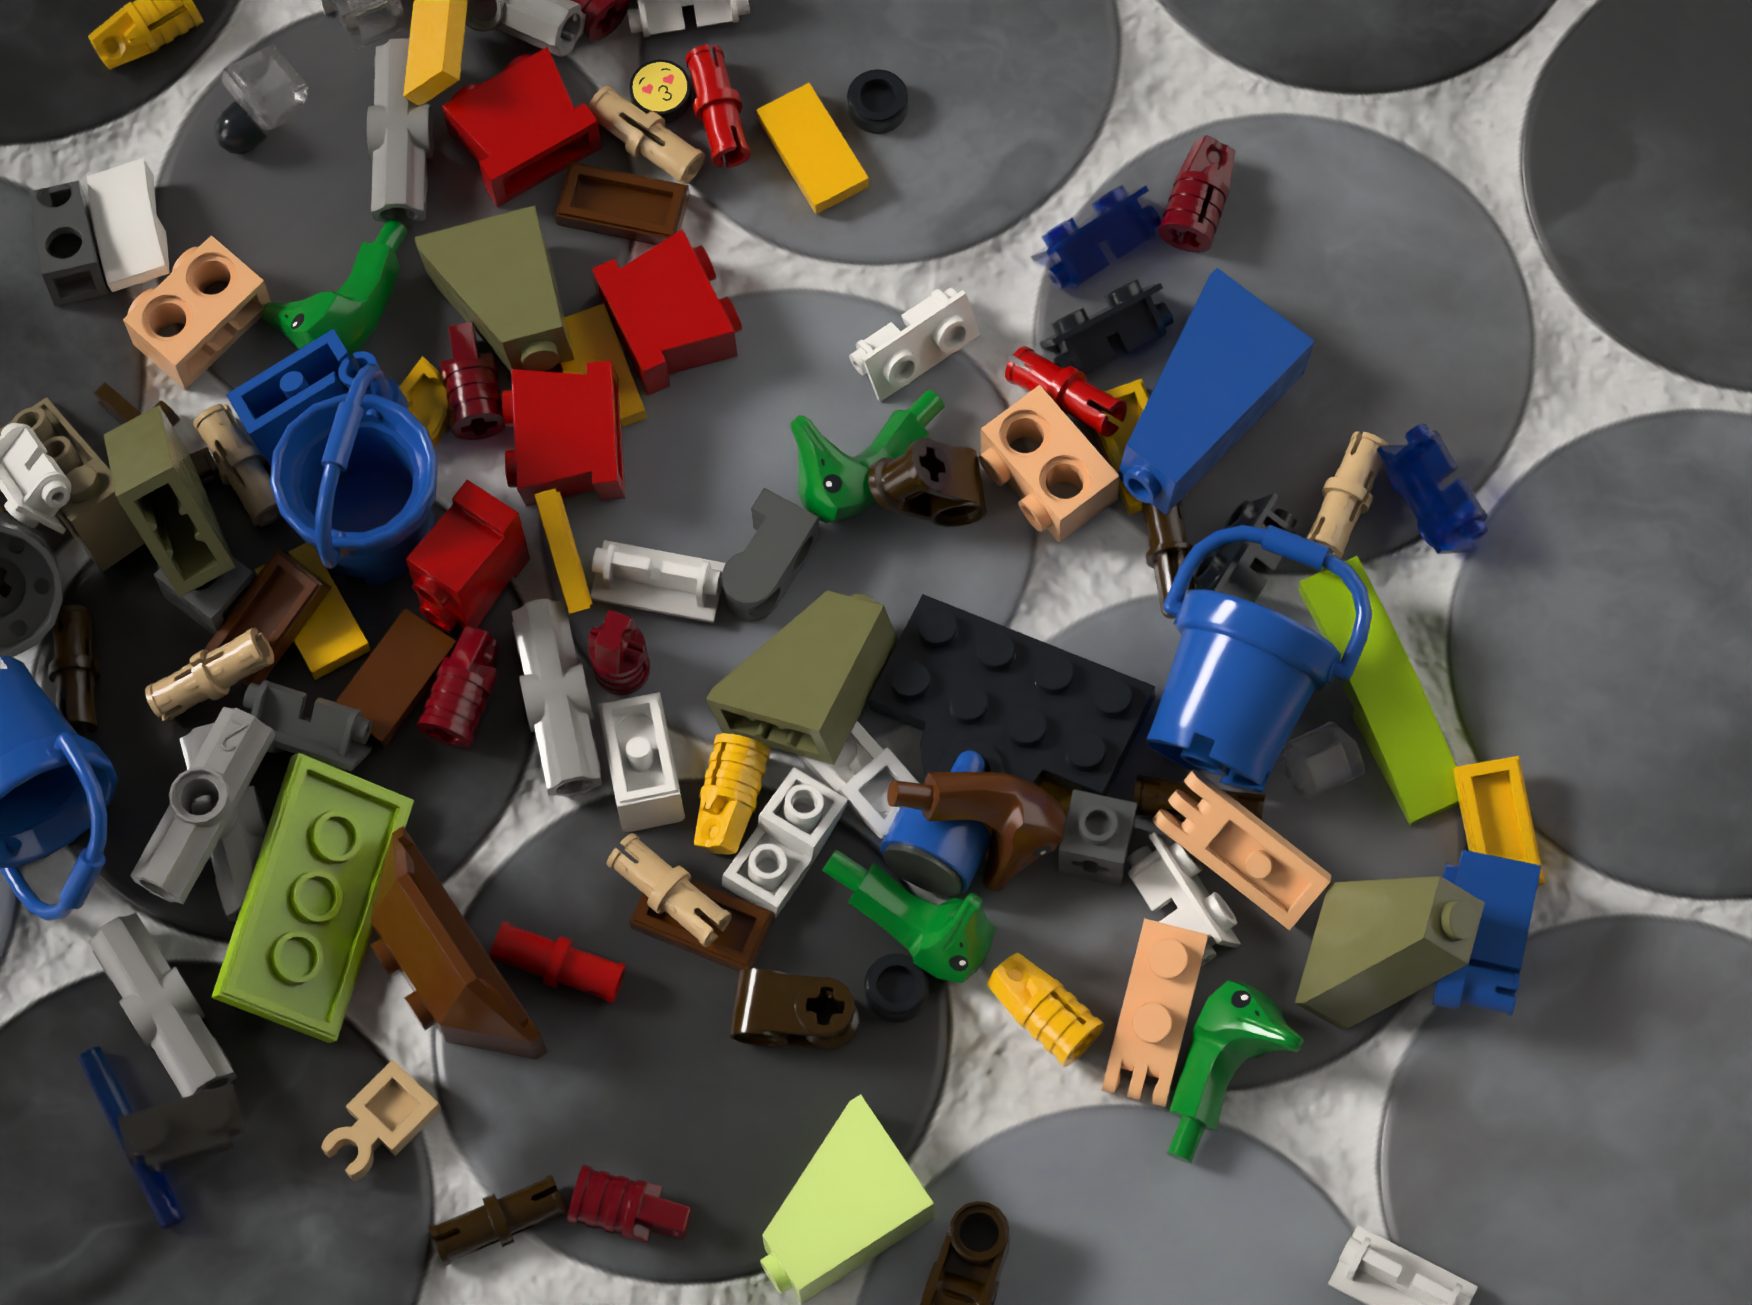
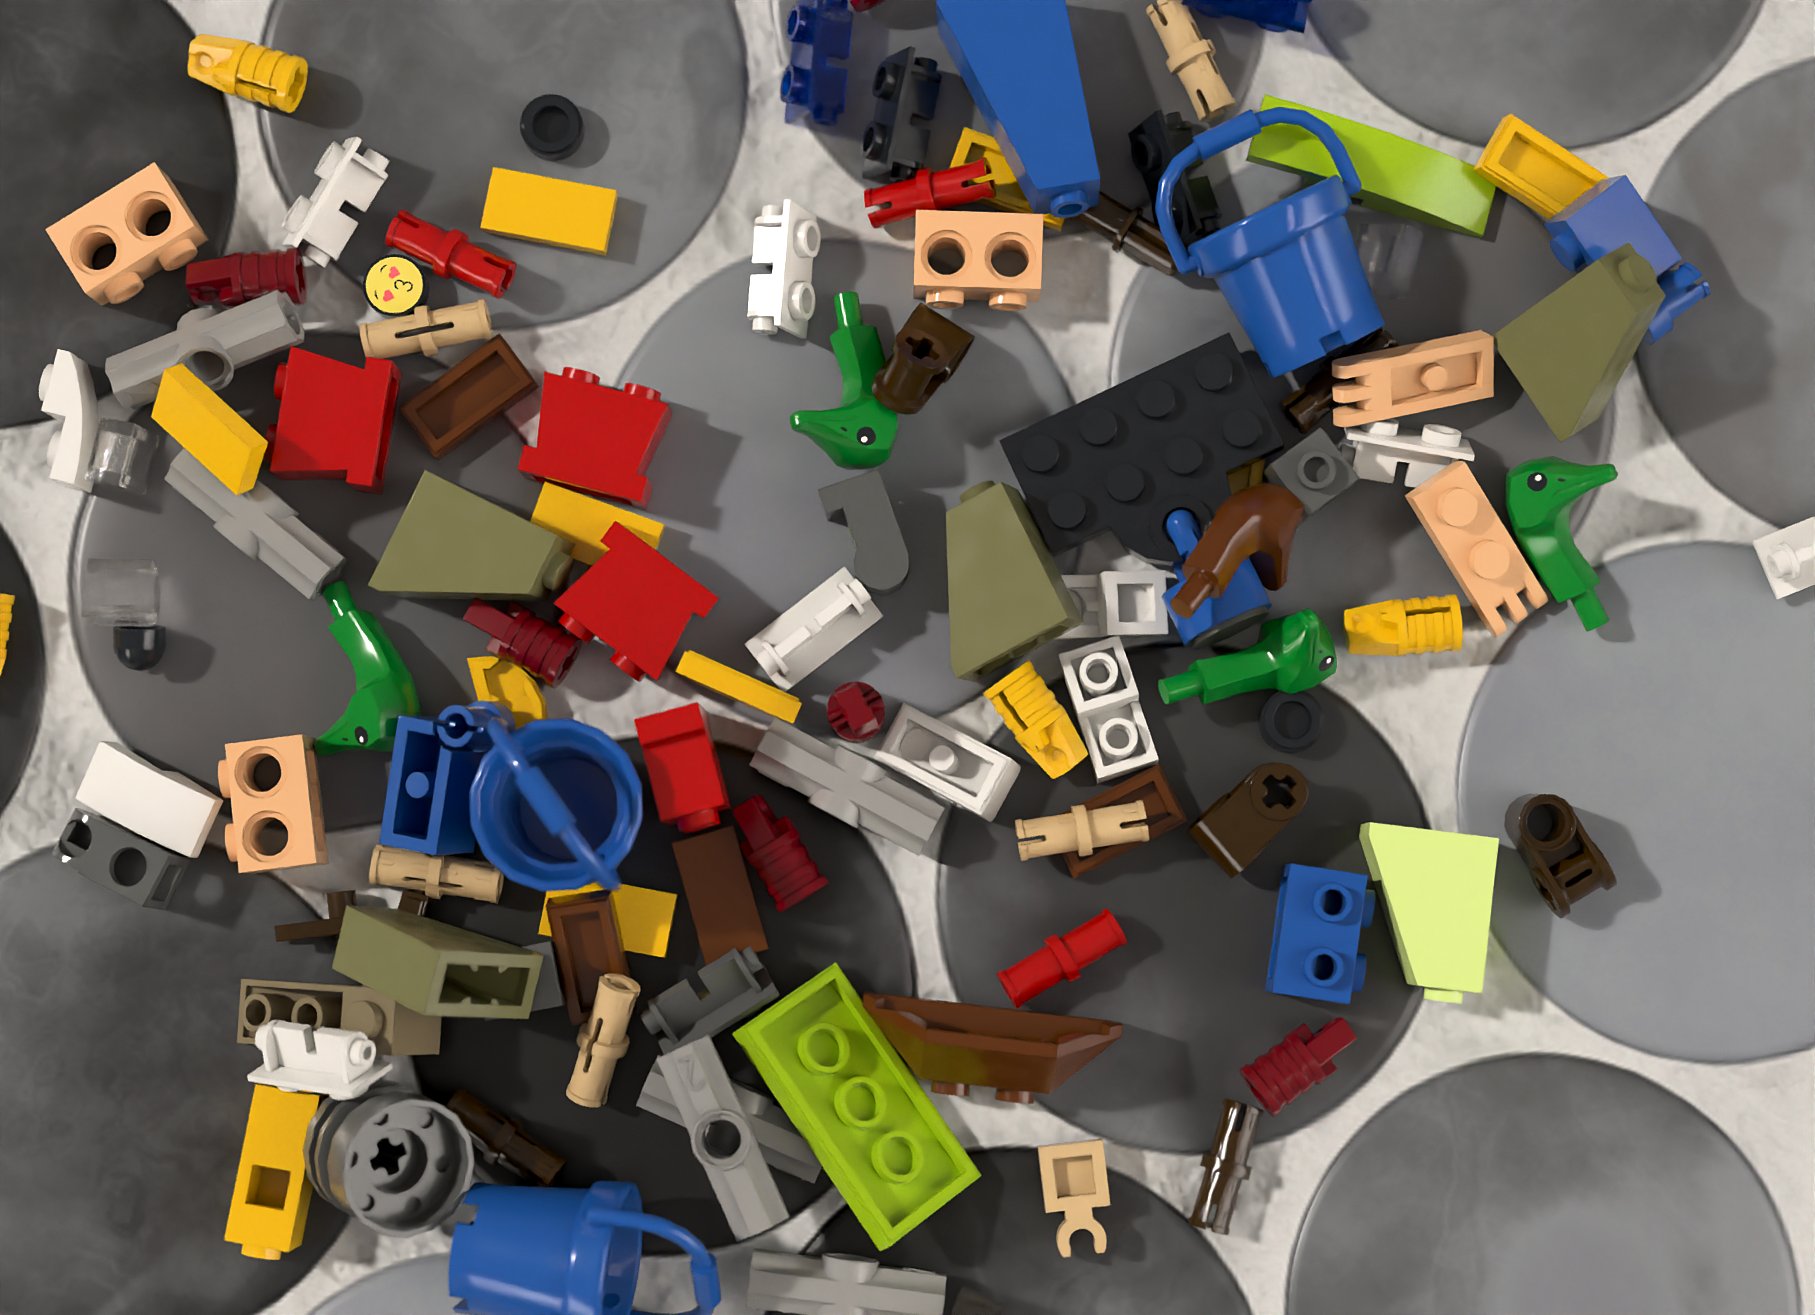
camera: 55 degrees left, 15 degrees up
none -> blue brick [1265,863,1375,1004]

